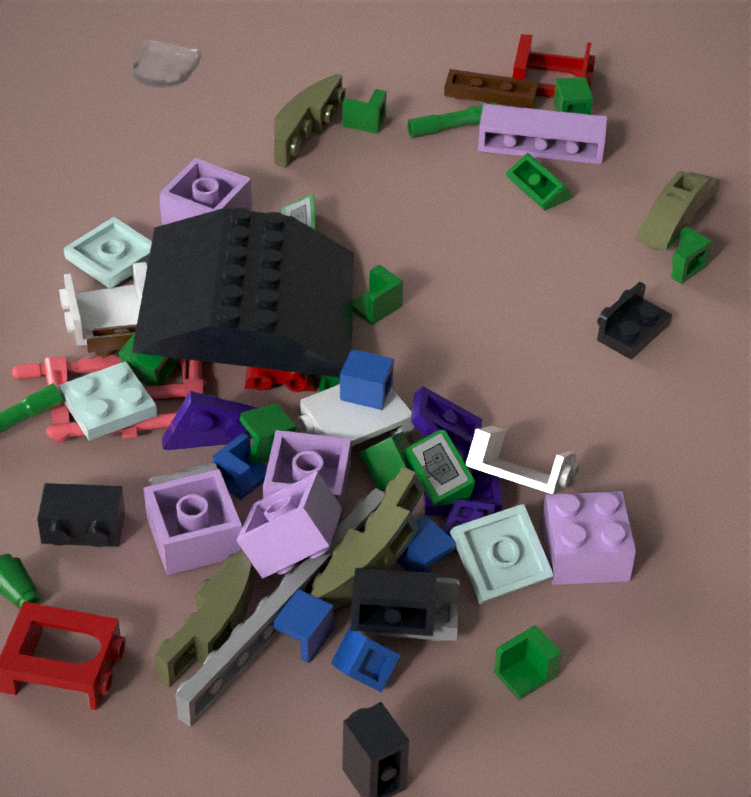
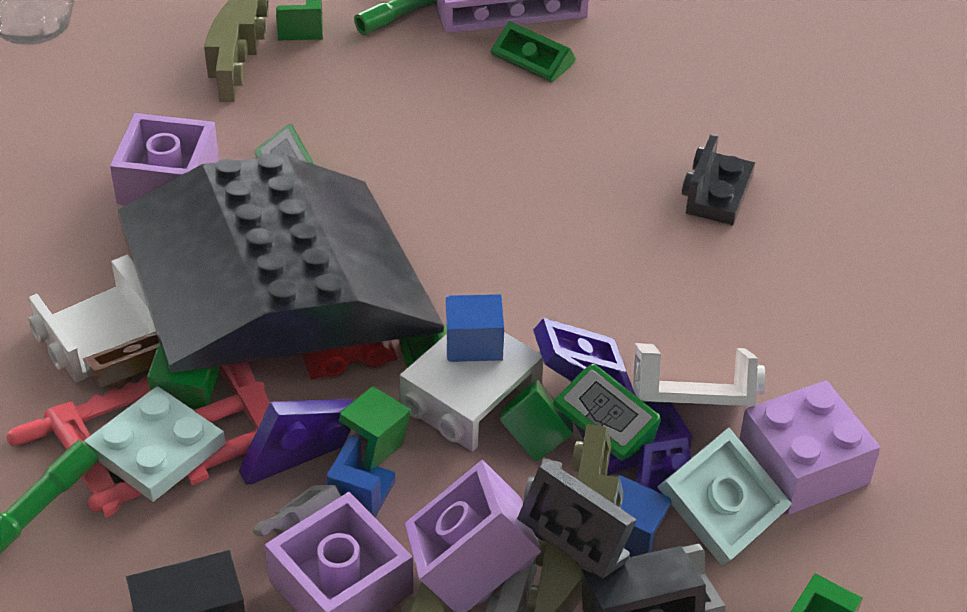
camera: 20 degrees left, 0 degrees up
light aqua plate [64,217,152,289] -> none
lavender brick [263,430,351,522] -> none
green panel [353,264,403,325] -> none
olive slope [636,171,720,250] -> none
green bracket [671,226,711,284] -> none
none -> black bracket [517,461,637,578]

